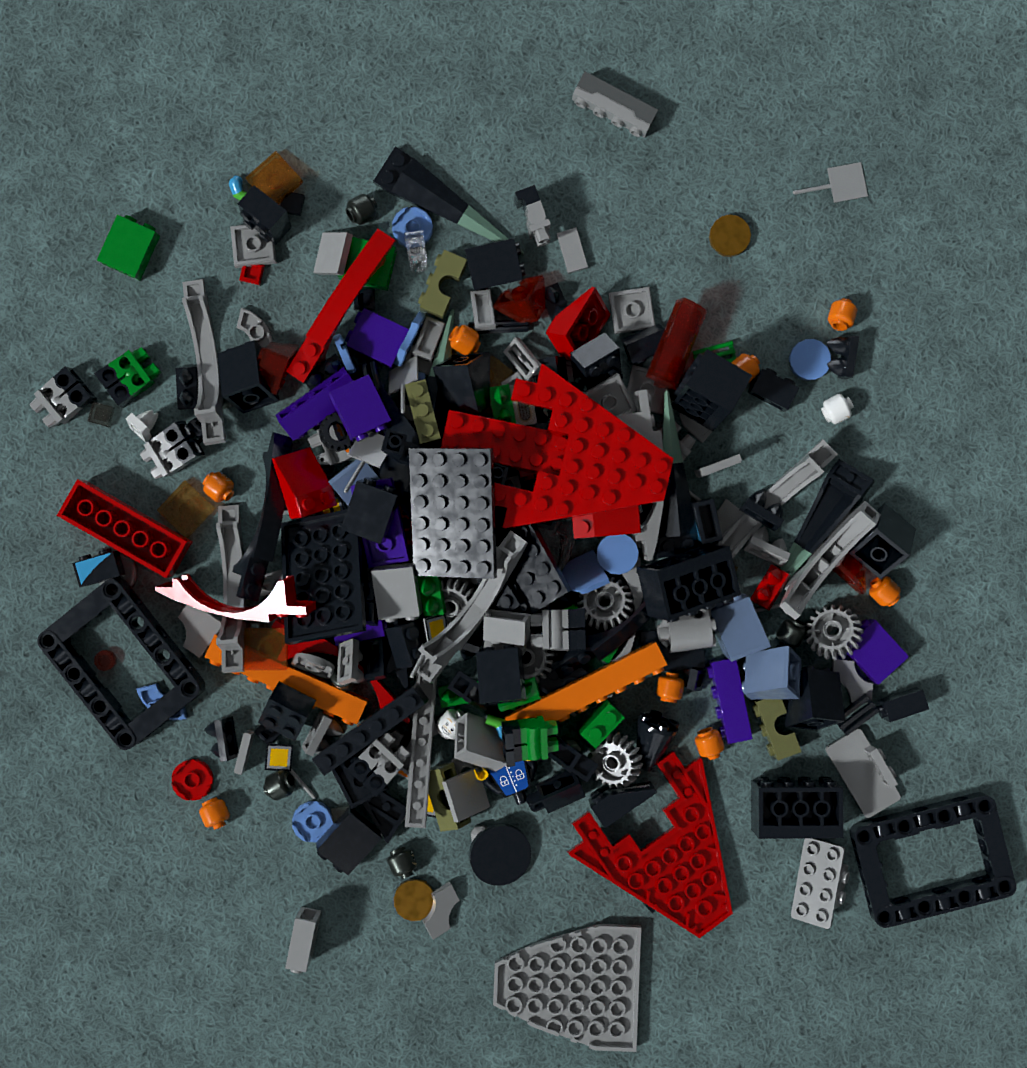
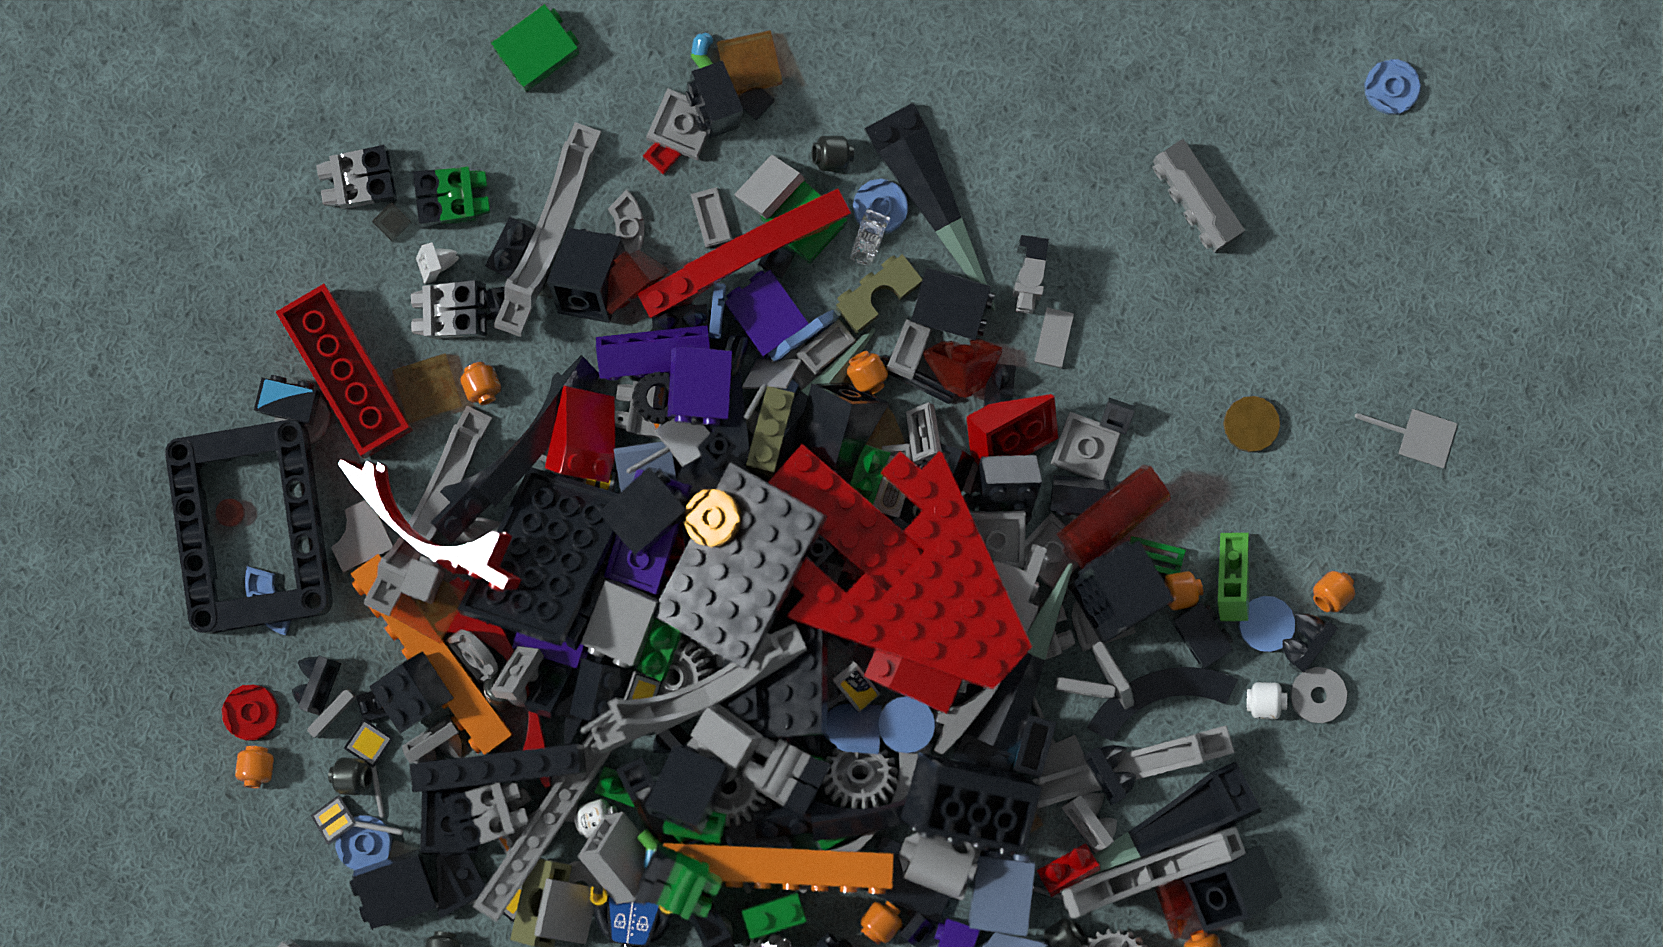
camera: 30 degrees right, 5 degrees down
none -> piece [310,795,404,845]
none -> light grey brick [400,556,445,604]
none -> tile [685,489,741,547]
none -> light grey tile [691,187,732,248]
none -> slope [833,662,880,713]
none -> black tile [1087,667,1238,741]
none -> light grey tile [1092,641,1134,710]
none -> black tile [1099,397,1136,435]
none -> bright green slope [1218,532,1249,621]
none -> light grey tile [1290,667,1347,723]

